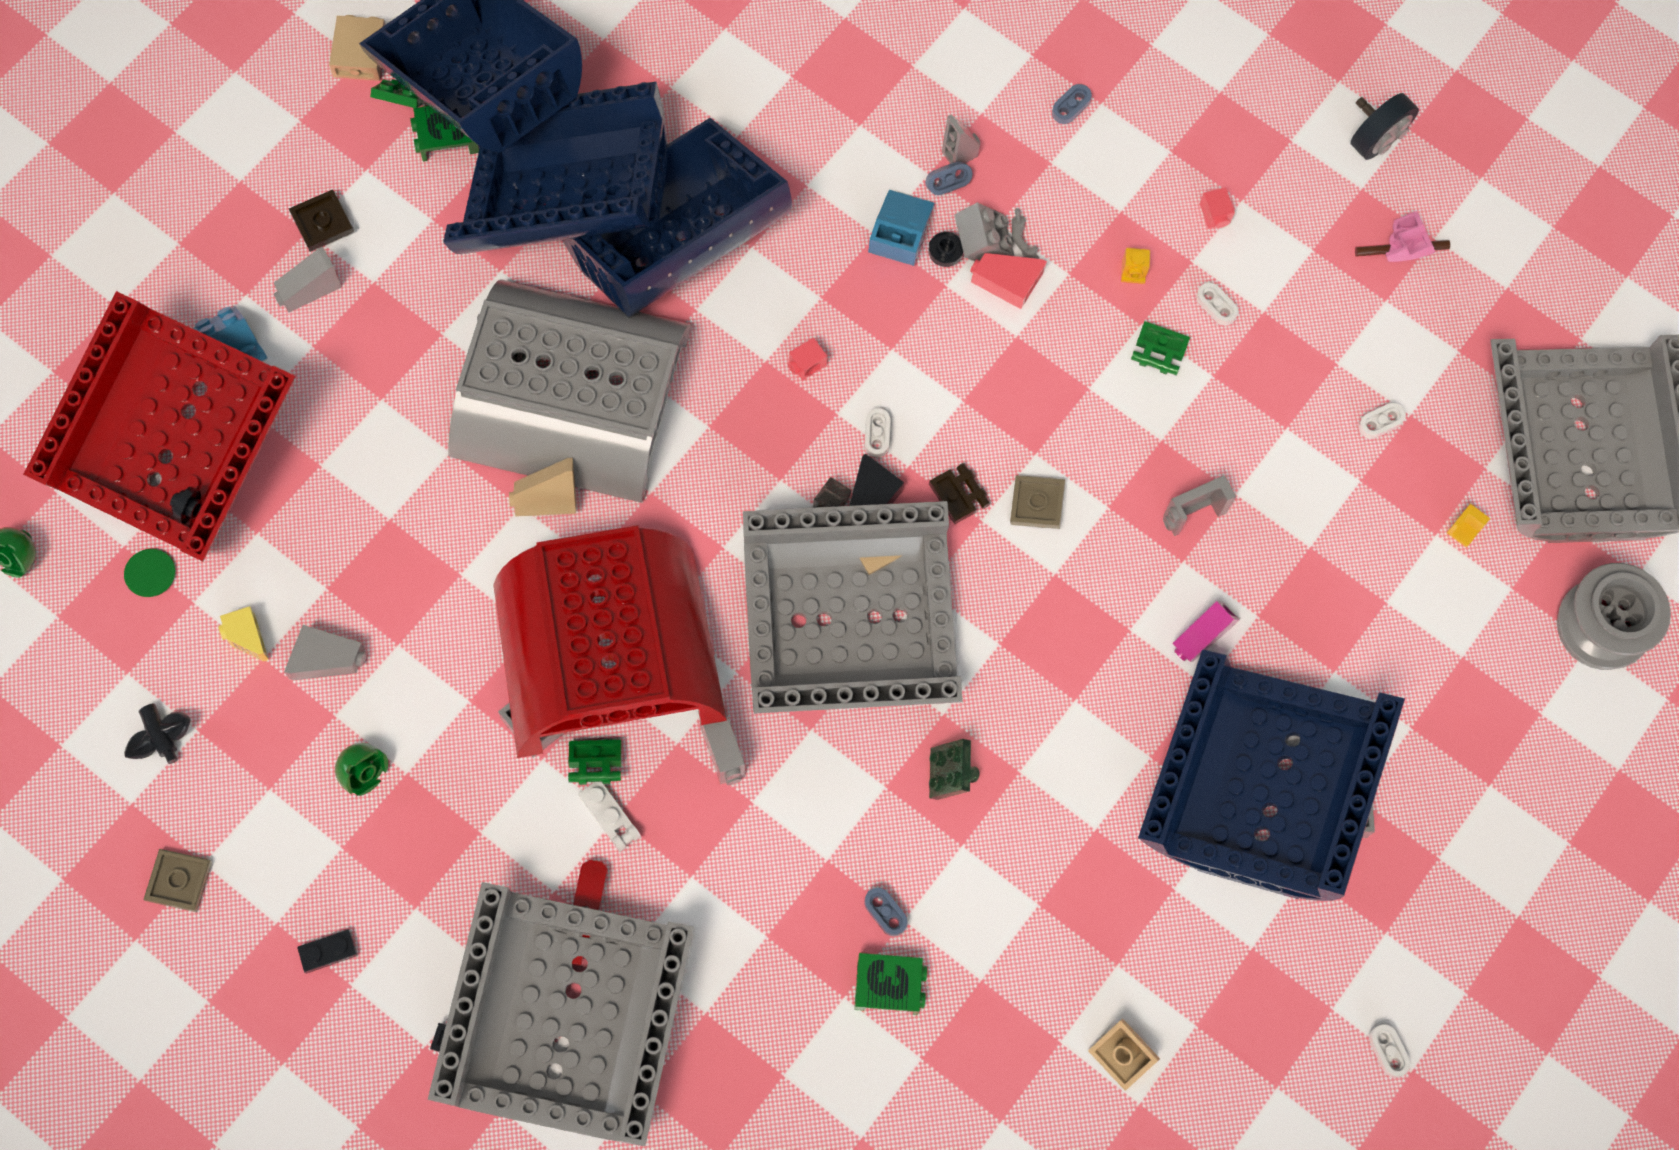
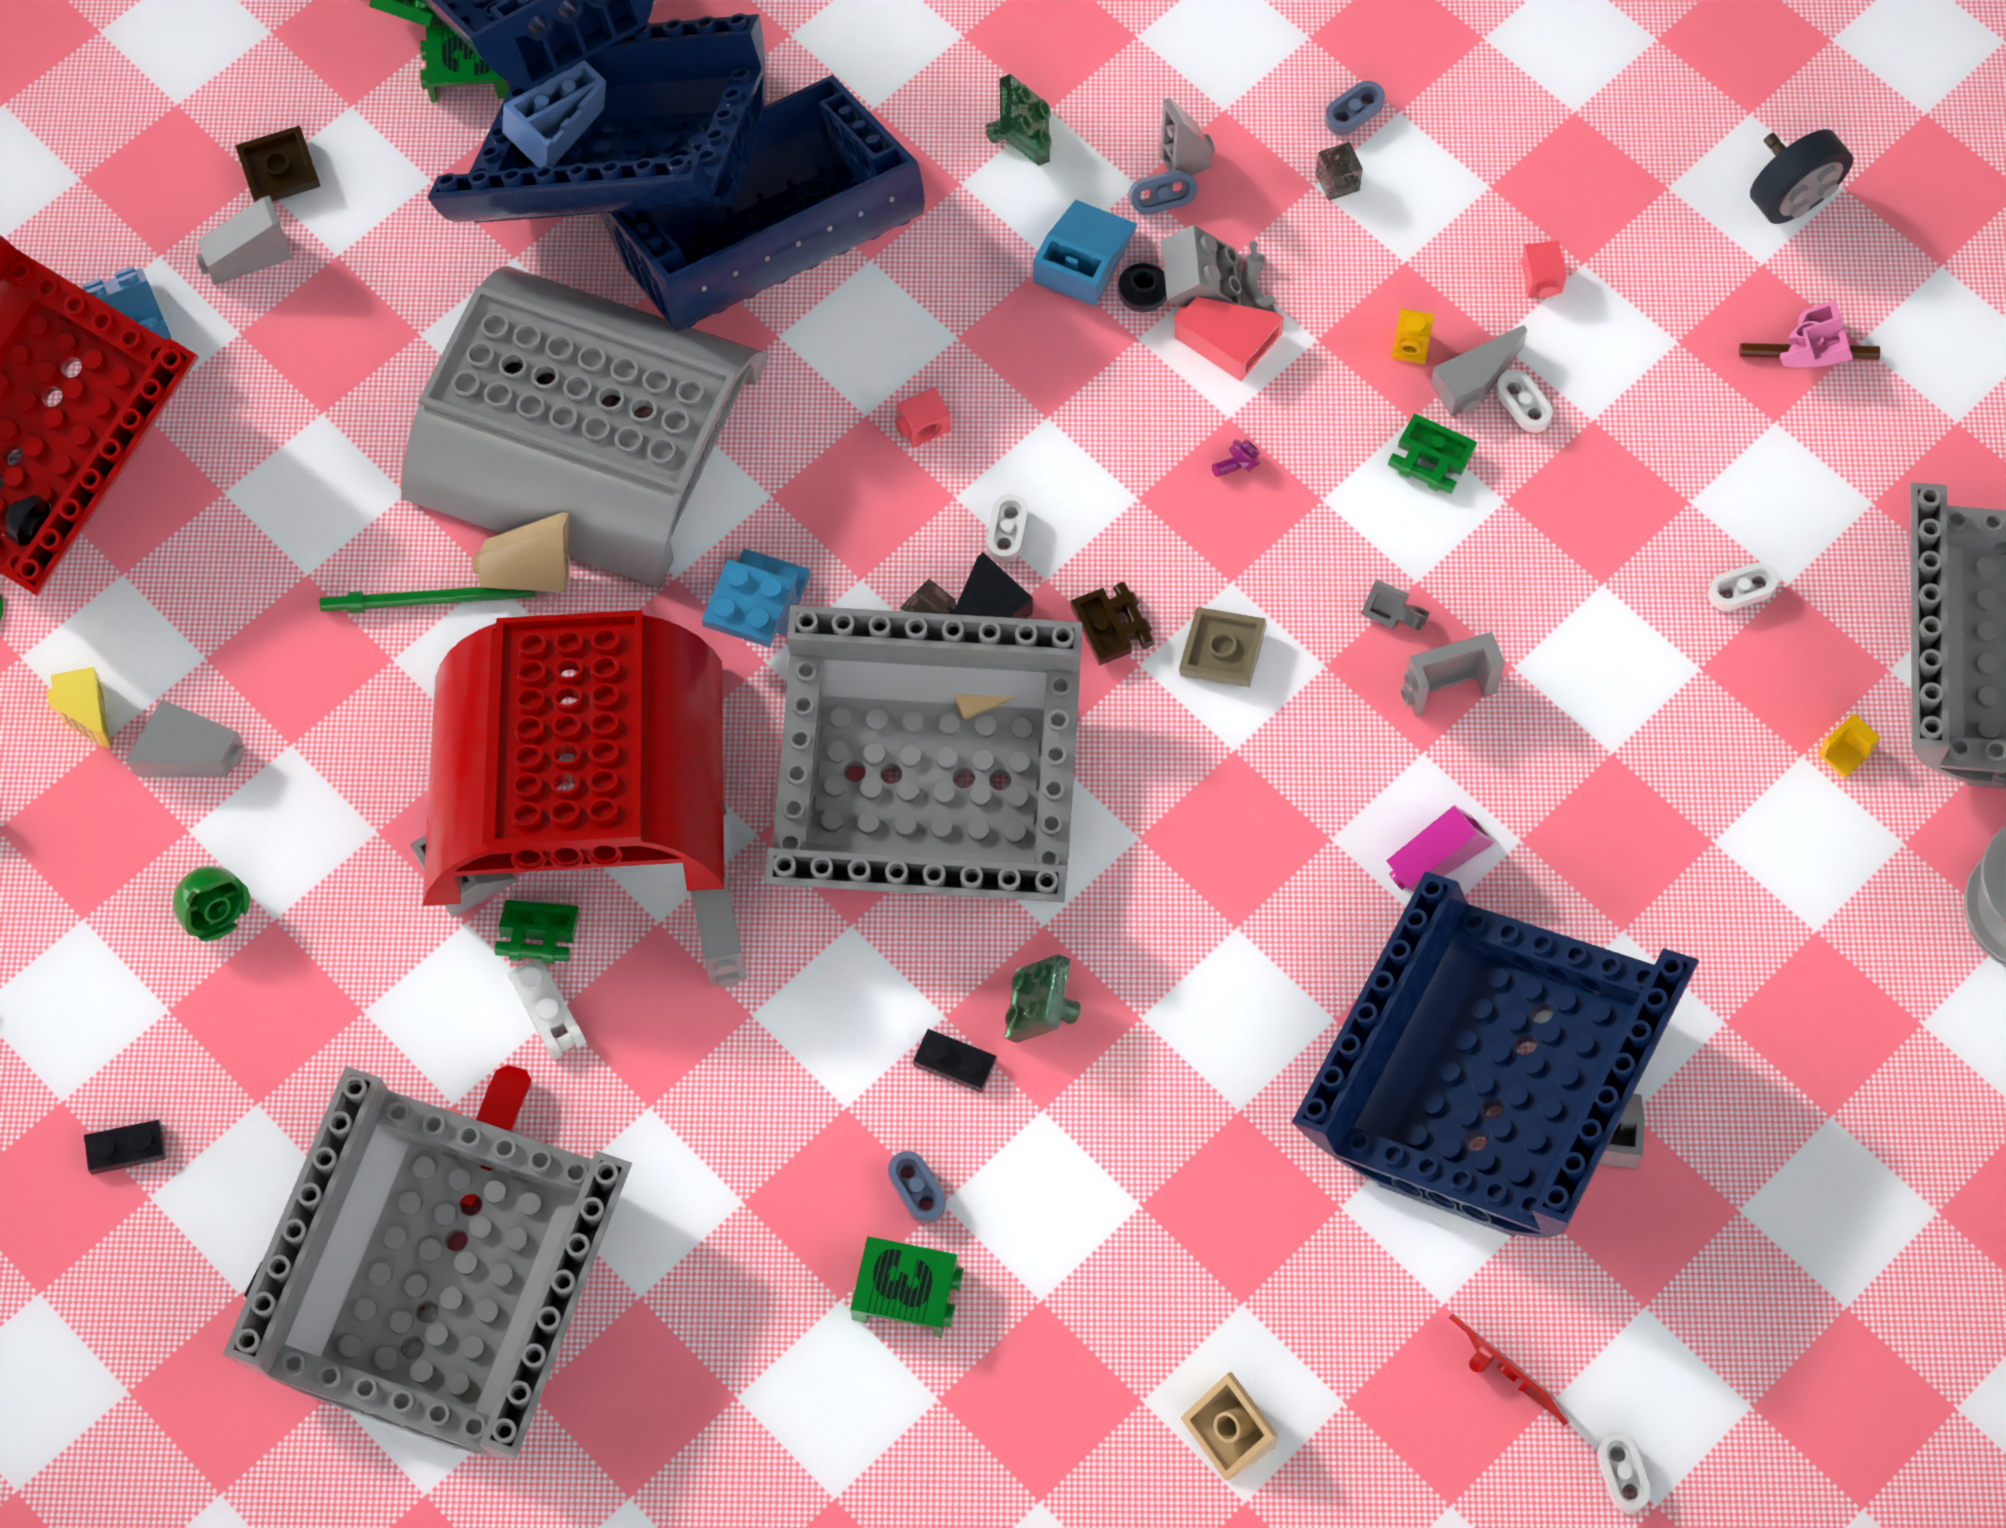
camera: 15 degrees right, 5 degrees down
none -> green bar [319,587,535,613]
none -> medium blue wedge [502,60,606,168]
none -> dark azure bracket [702,548,811,648]
none -> black plate [913,1029,997,1093]
none -> clear green plate [985,74,1051,166]
none -> magenta plate [1212,439,1261,477]
none -> clear smoke brick [1315,142,1363,201]
none -> dark grey plate [1361,579,1430,630]
none -> light grey slope [1431,325,1527,416]
none -> red piece [1449,1314,1570,1426]

